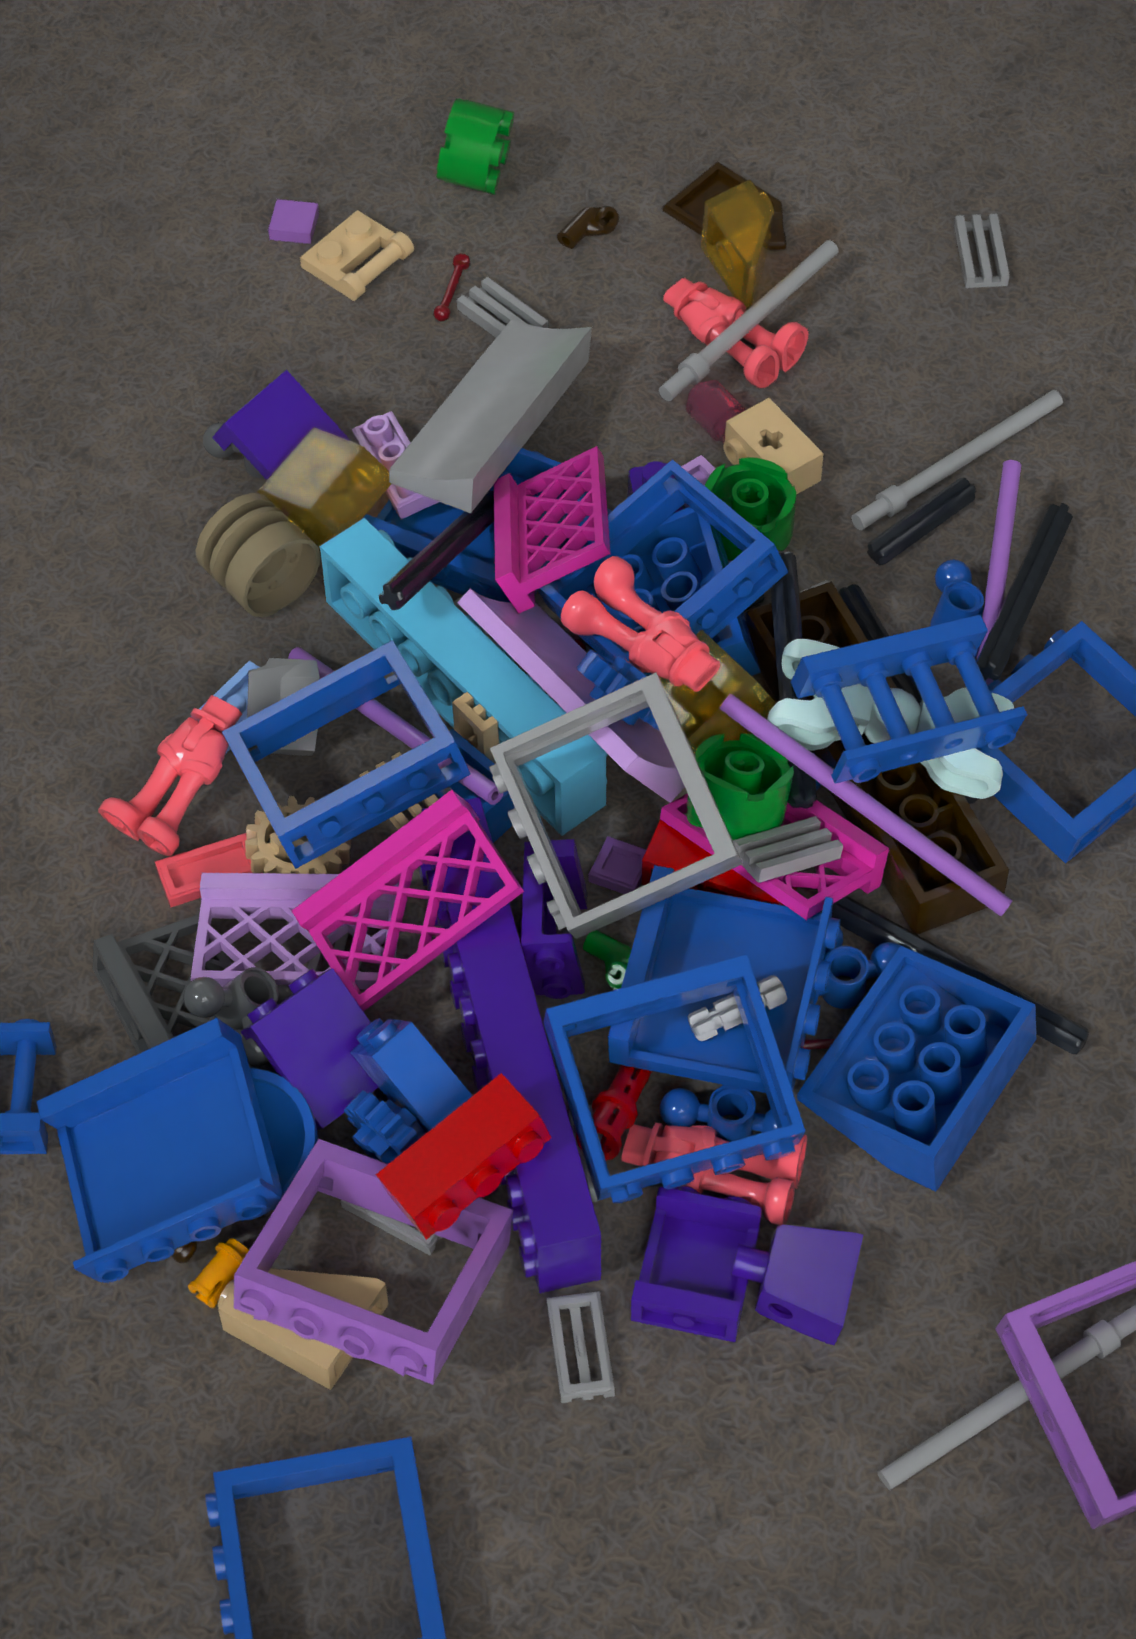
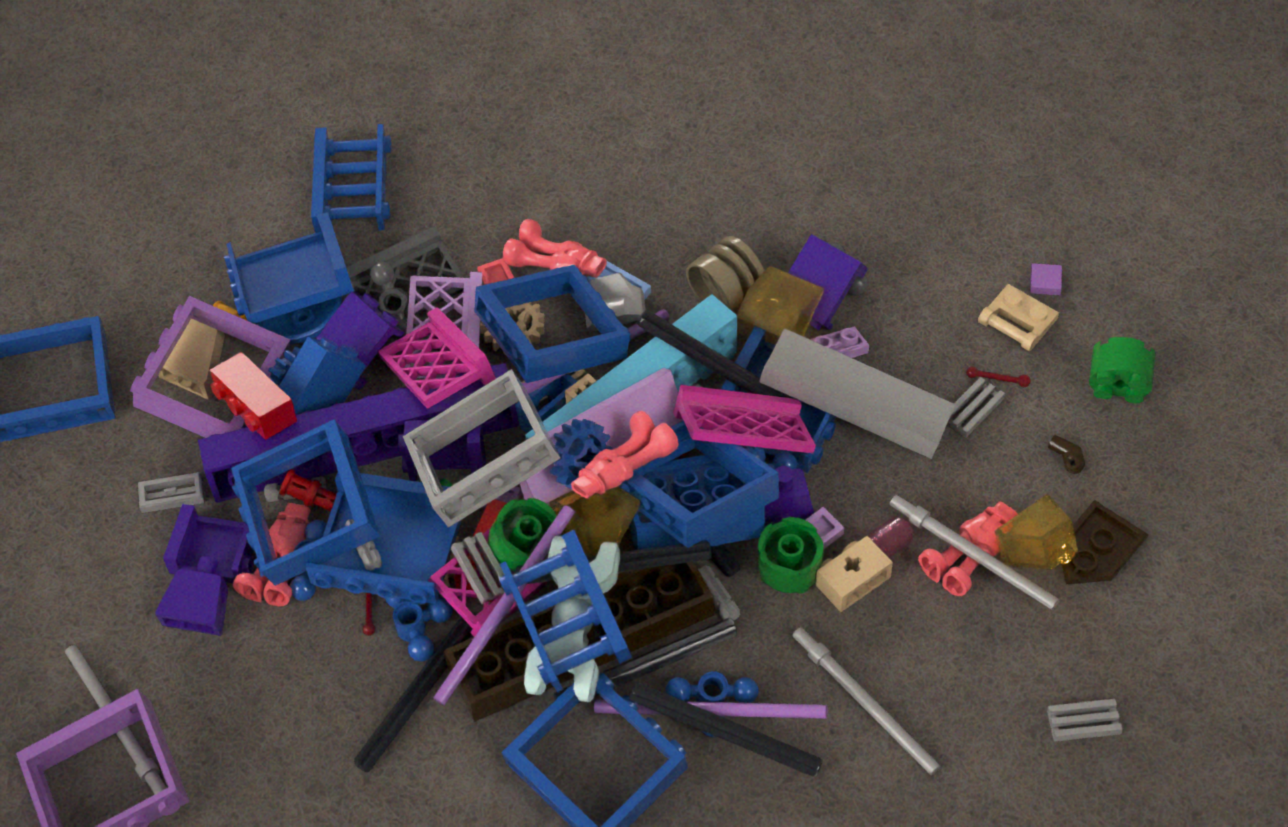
camera: 90 degrees right, 0 degrees up
blue slope [797,946,1036,1192] -> none
black axle [867,478,976,565] -> none

